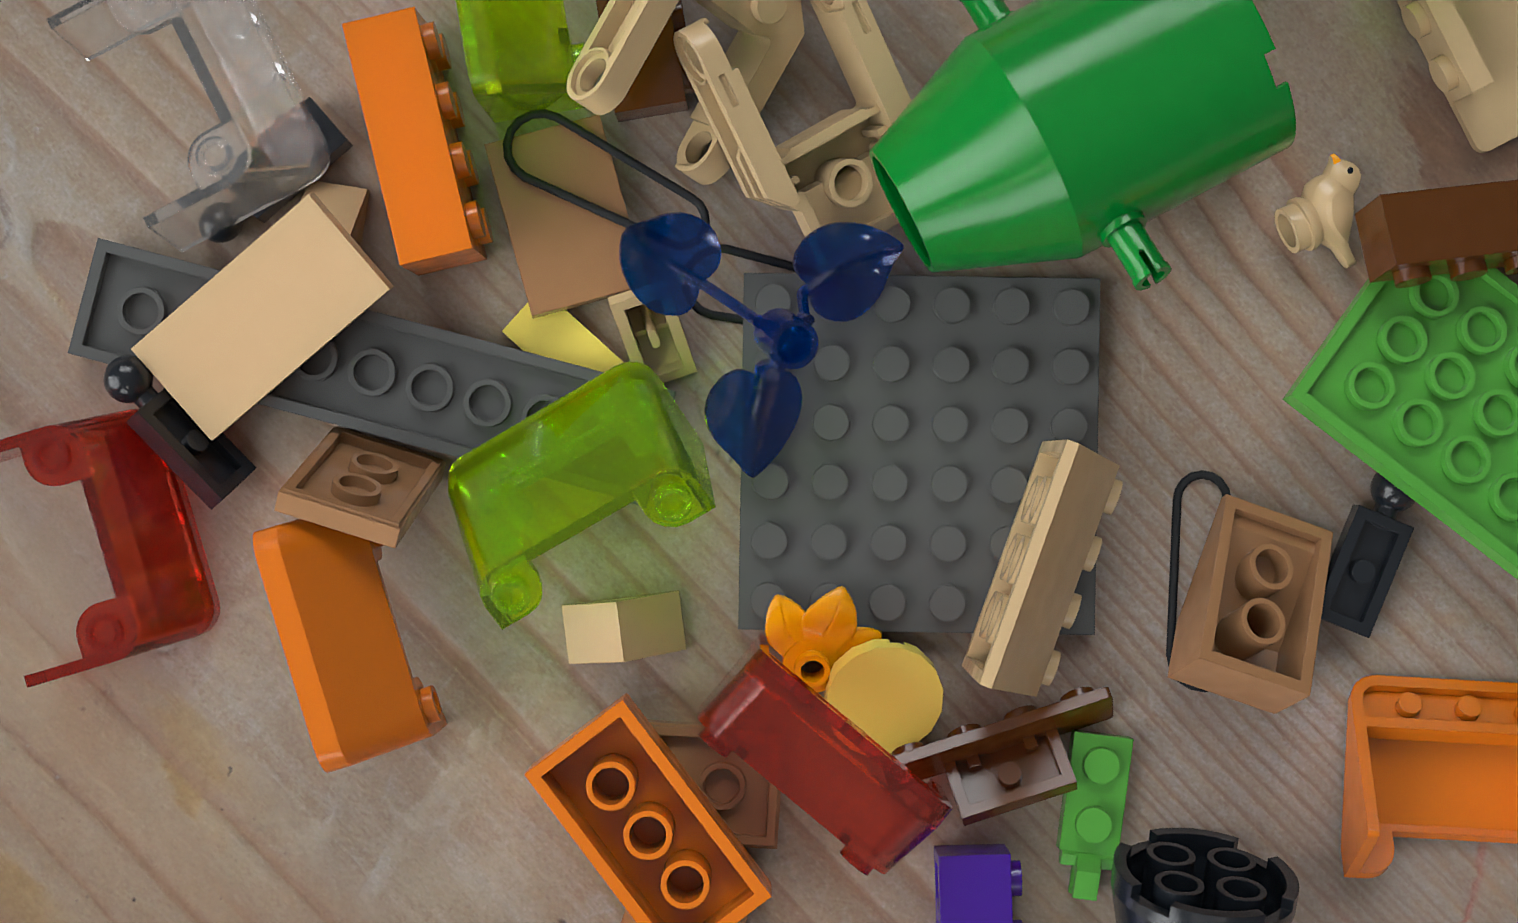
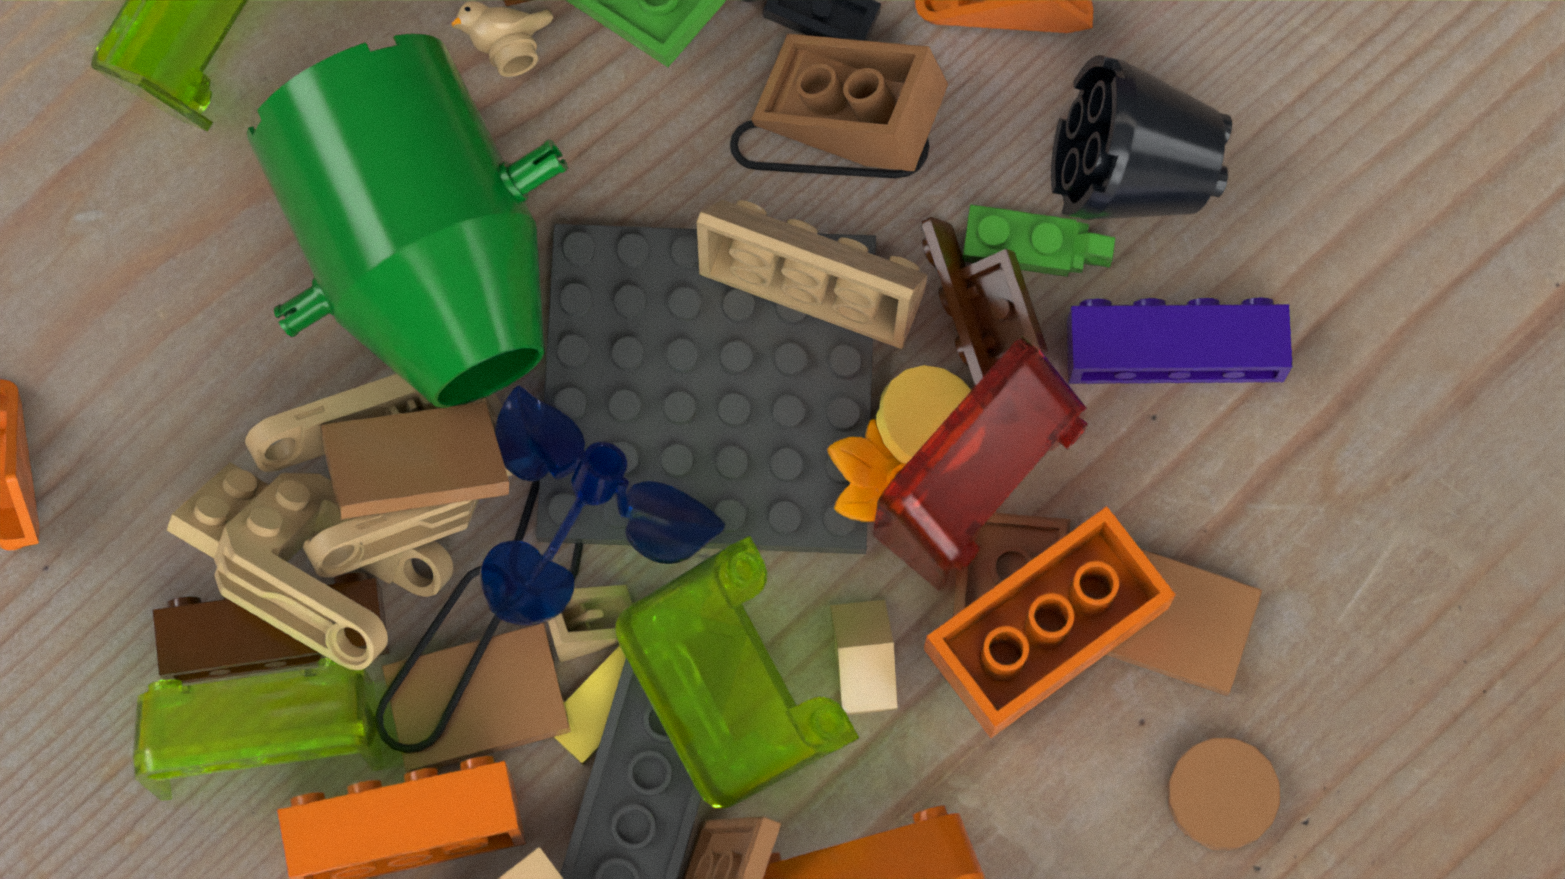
camera: 90 degrees left, 15 degrees down
none -> medium nougat tile [321,402,509,519]

